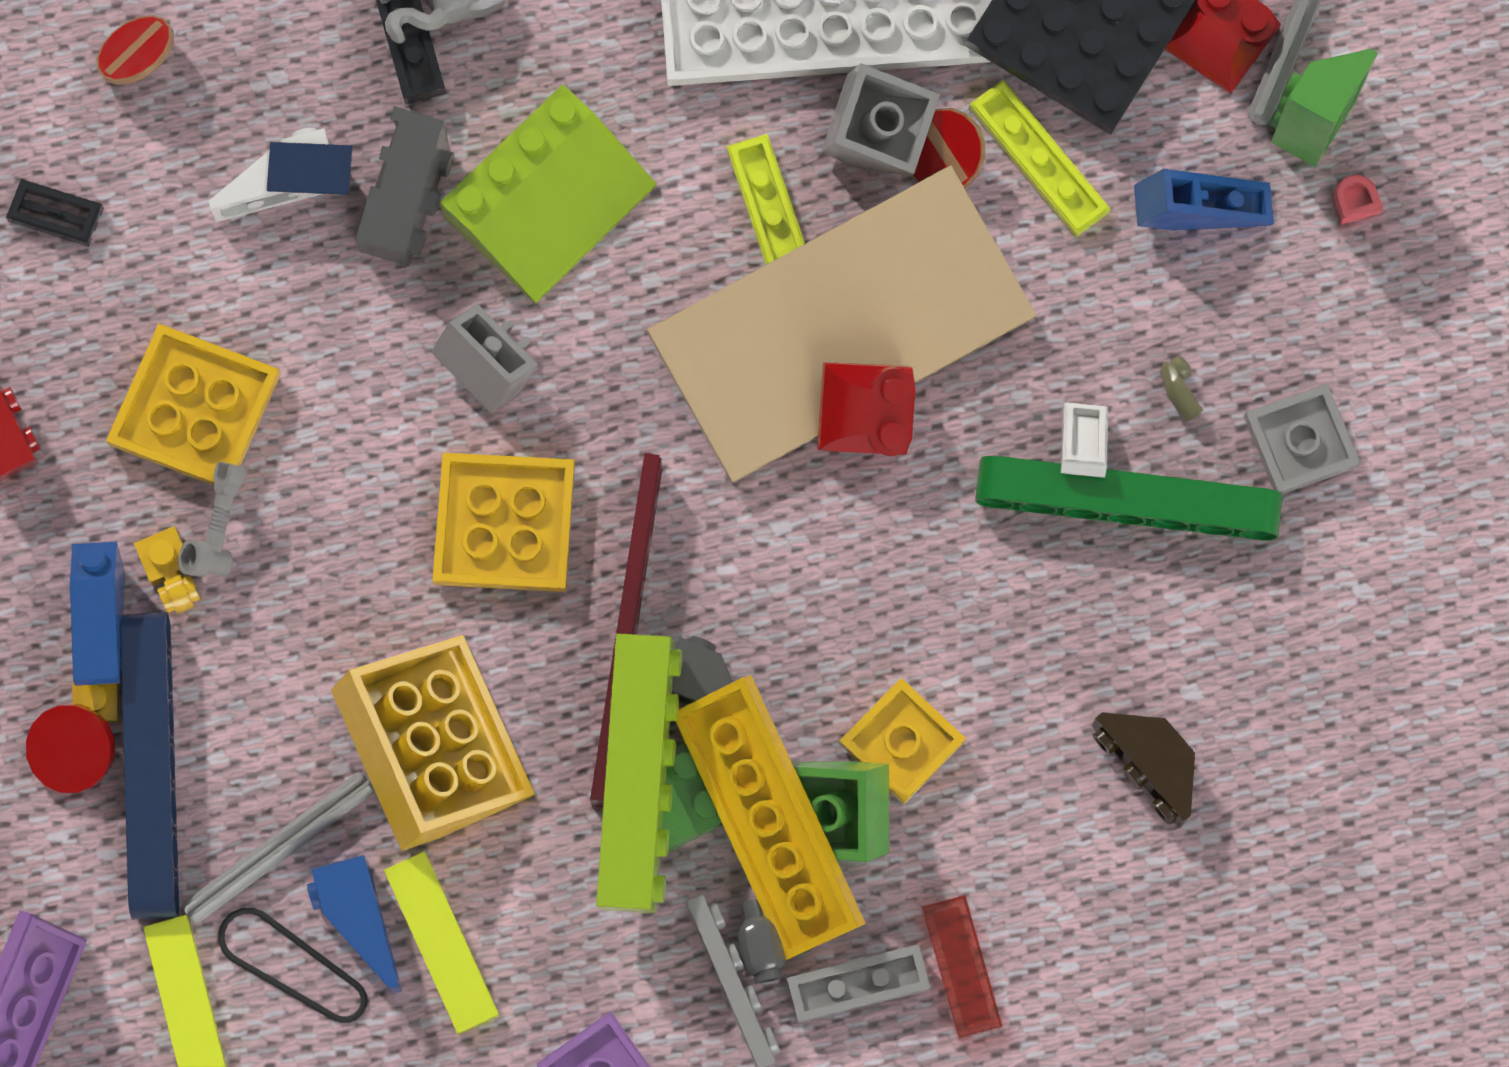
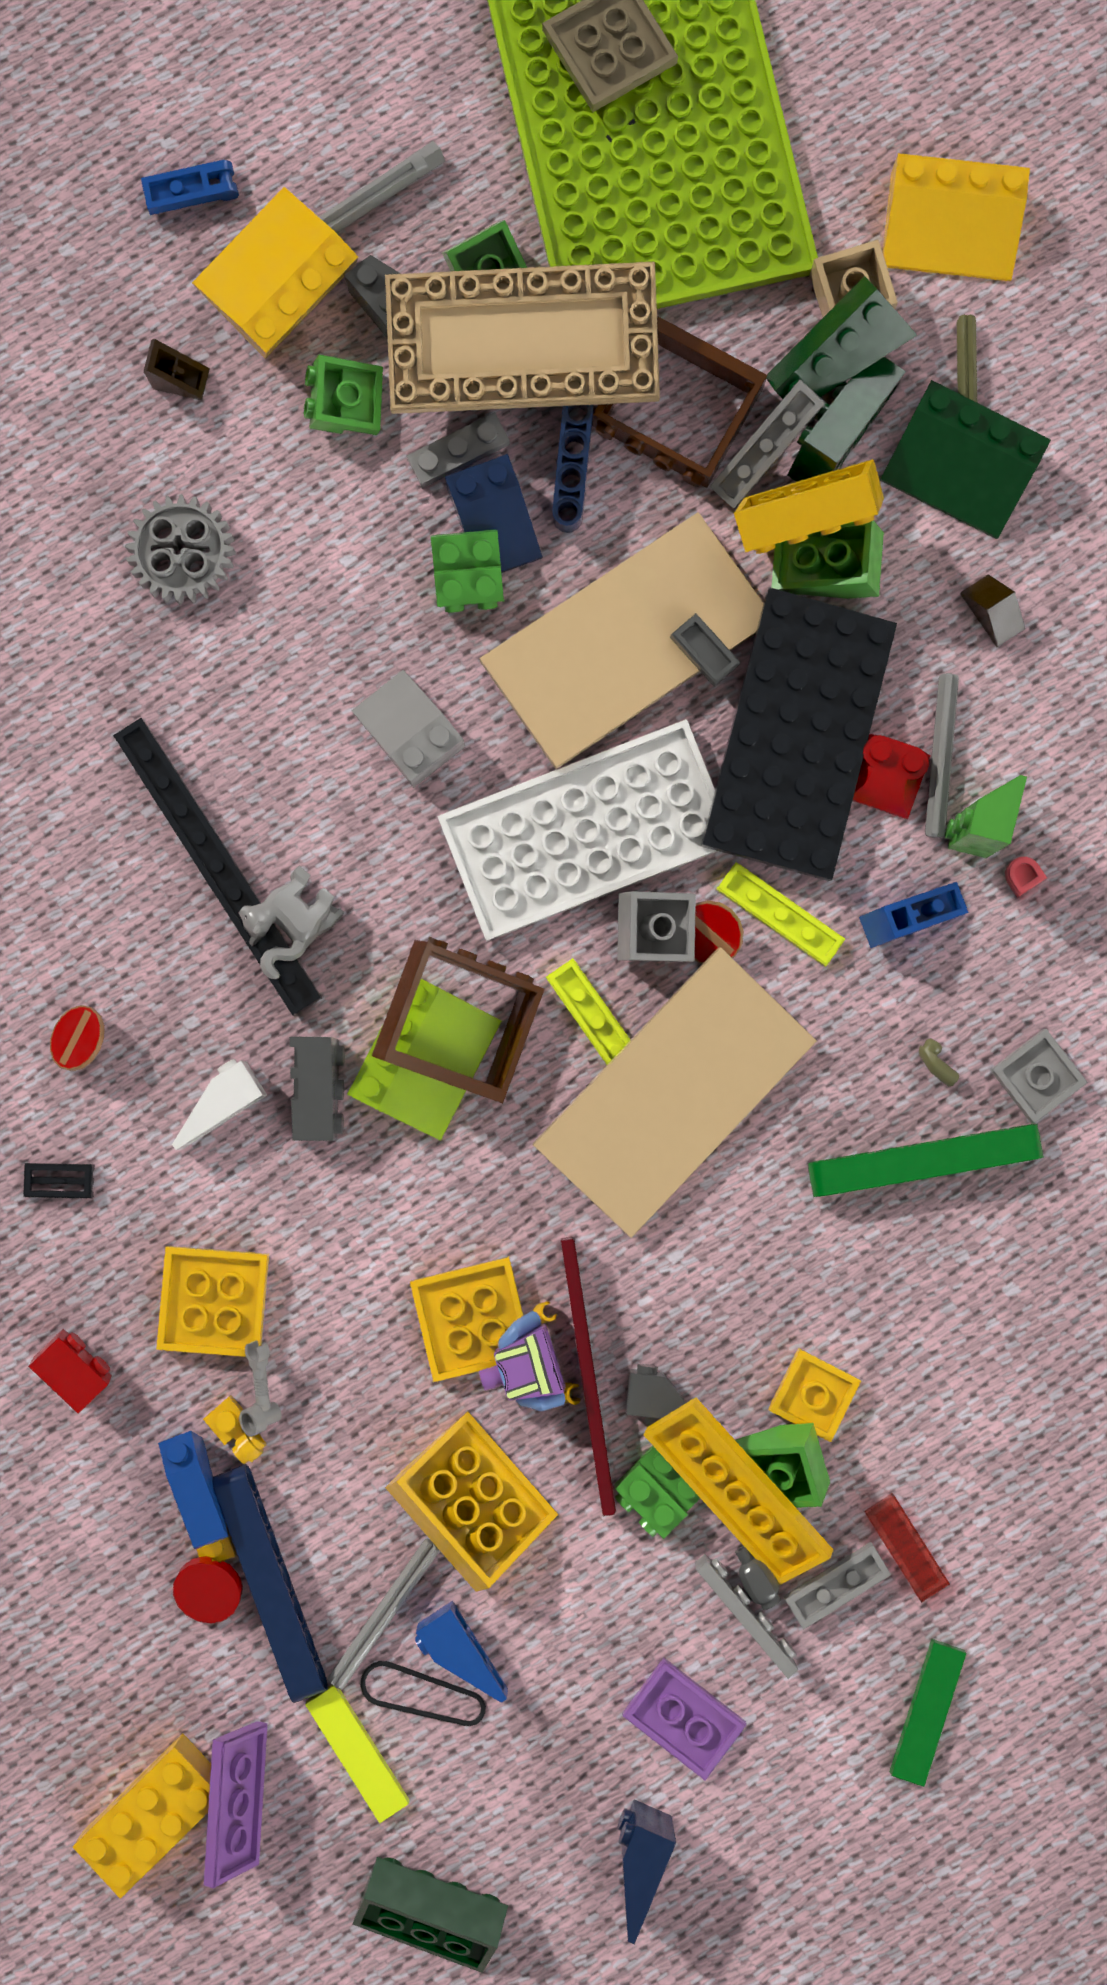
camera: 15 degrees left, 10 degrees up
dark blue sticker [266,142,353,195] -> none
neon yellow tile [384,851,500,1035] -> none
light grey brick [431,304,538,414] -> none
lime brick [596,634,682,914] -> none
red slope [817,362,916,456] -> none
white tile [1061,403,1108,478] -> none
dark brown slope [1092,712,1195,828] -> none
none -> reddish brown window [372,937,545,1104]
none -> torso [479,1301,581,1411]

